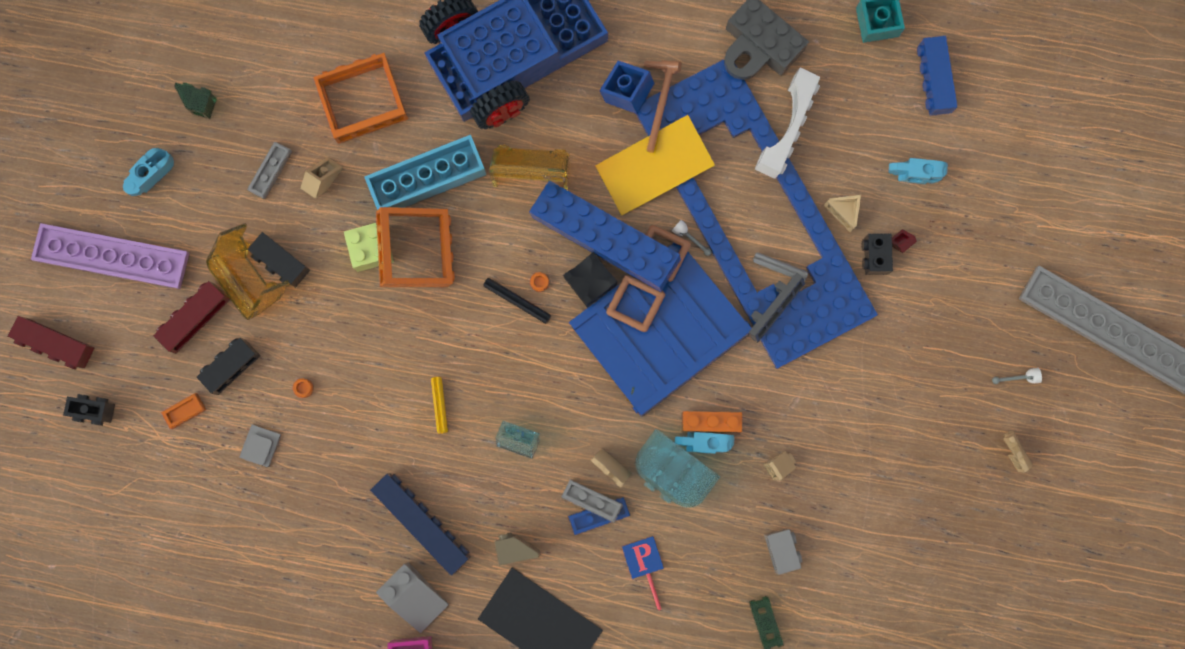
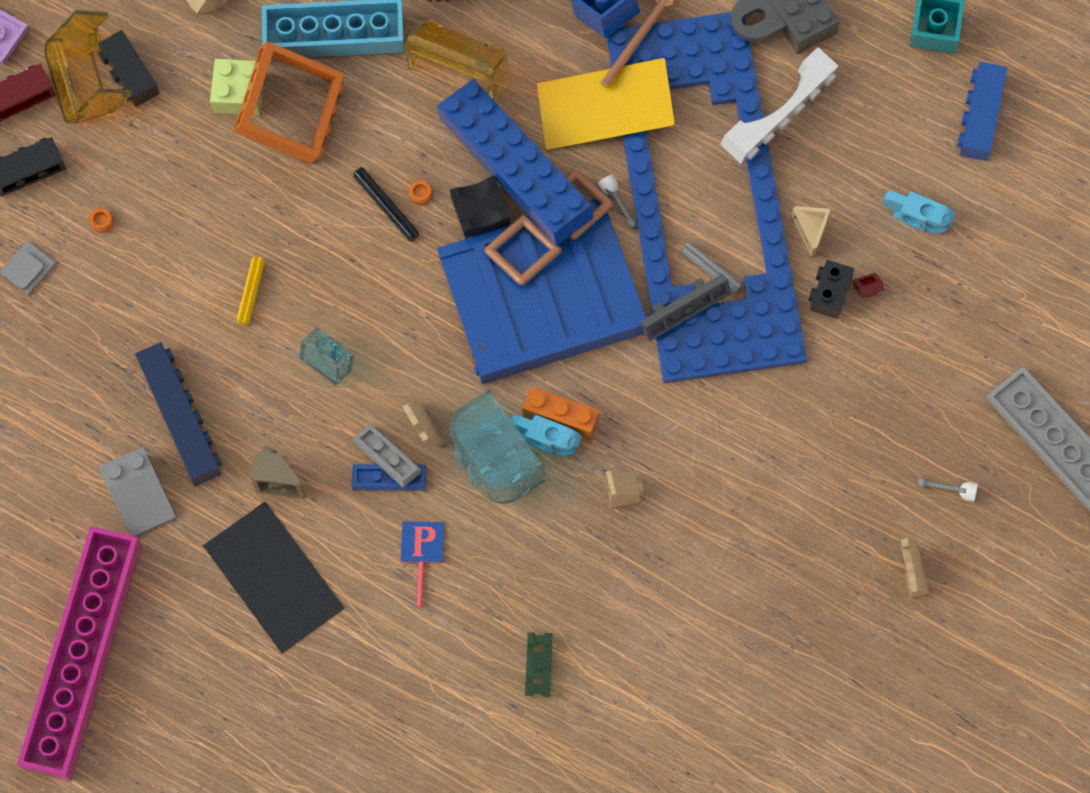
camera: 20 degrees right, 10 degrees down
light grey brick [764,528,803,575] -> none

